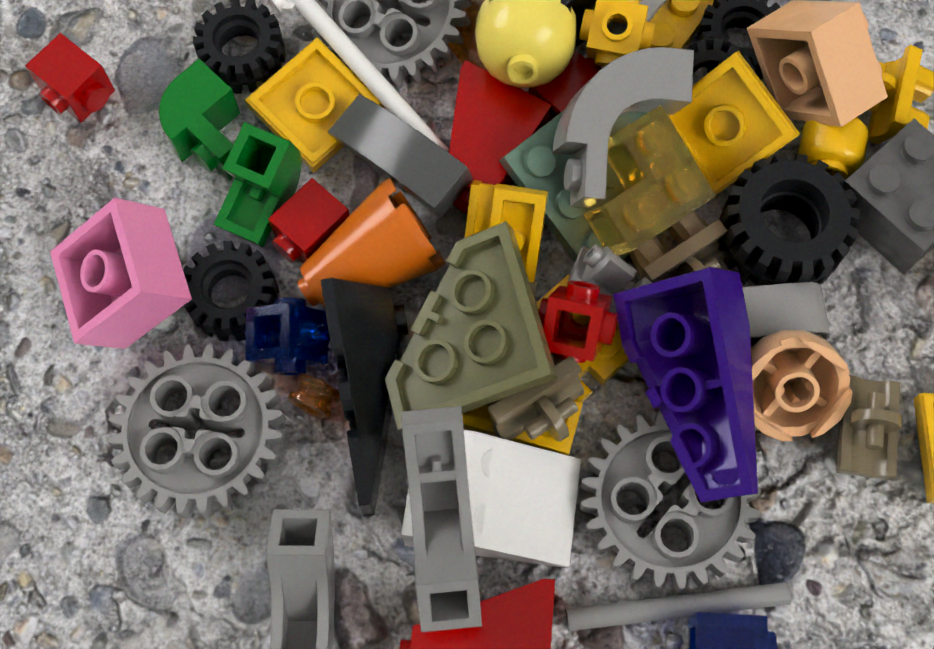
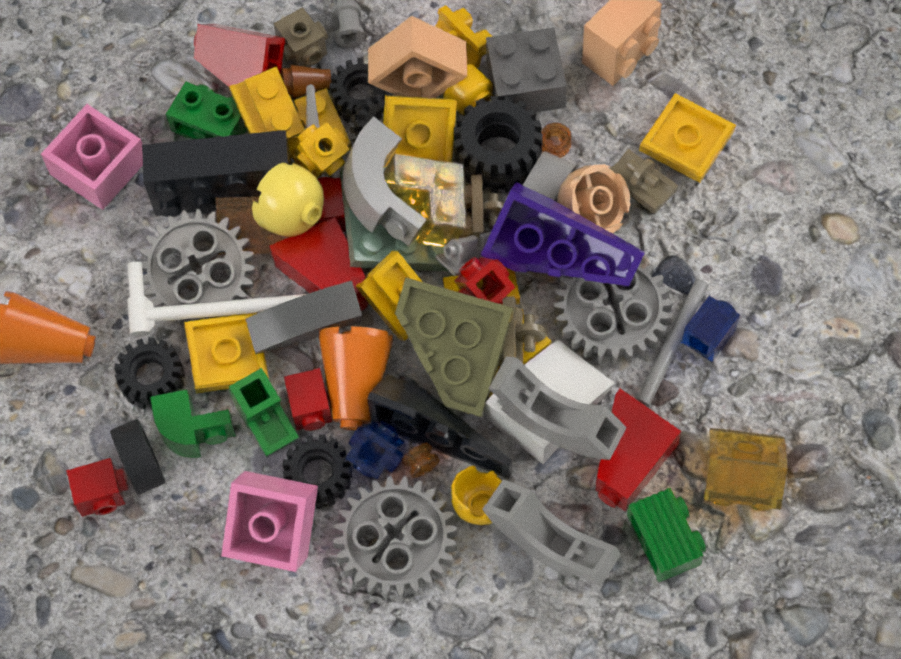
camera: 55 degrees left, 5 degrees down
none -> black tyre [110,419,166,495]
none -> yellow hair [451,466,502,525]
none -> clear orange bush [542,122,572,158]

